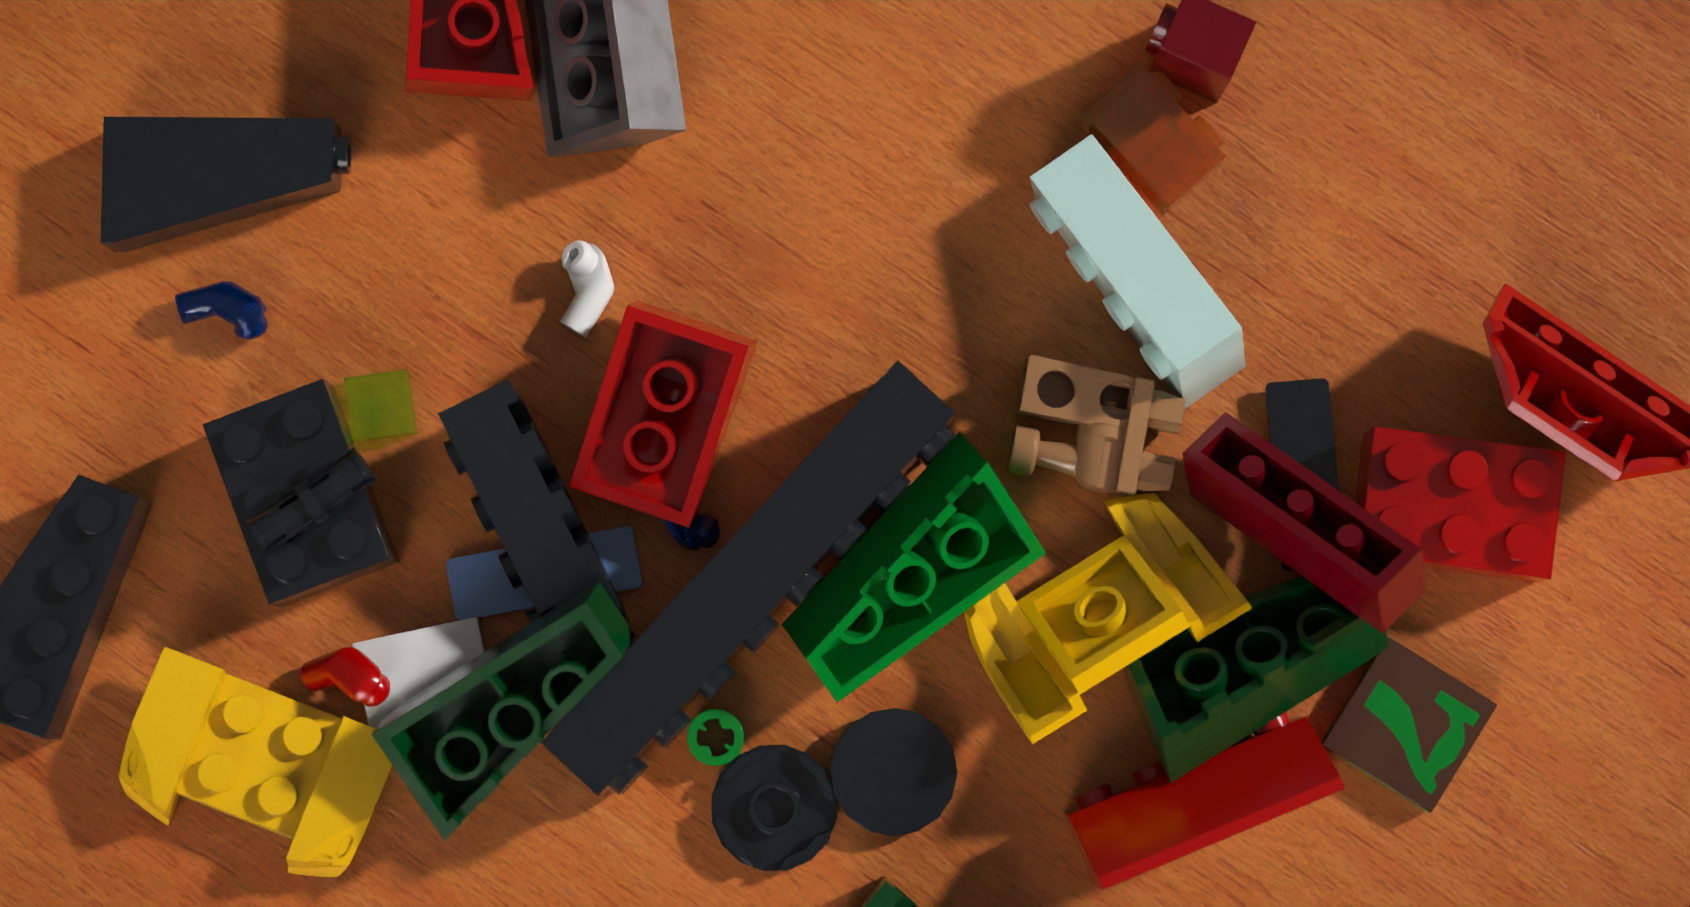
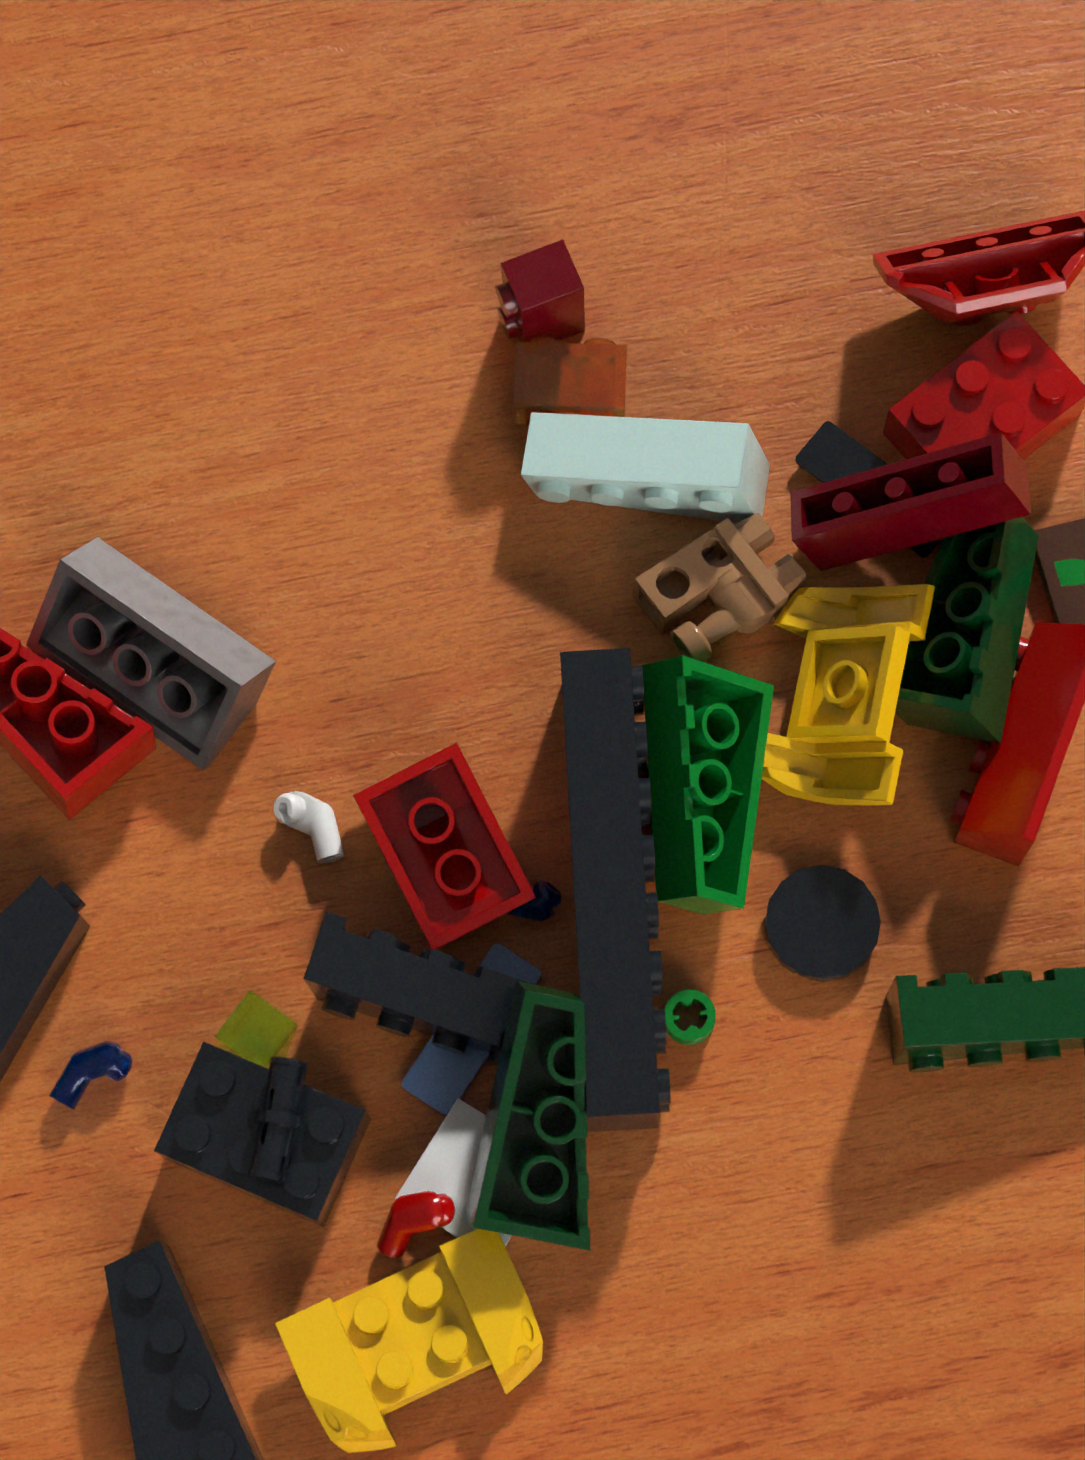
camera: 40 degrees left, 10 degrees down
black tile [711,745,837,871] -> none

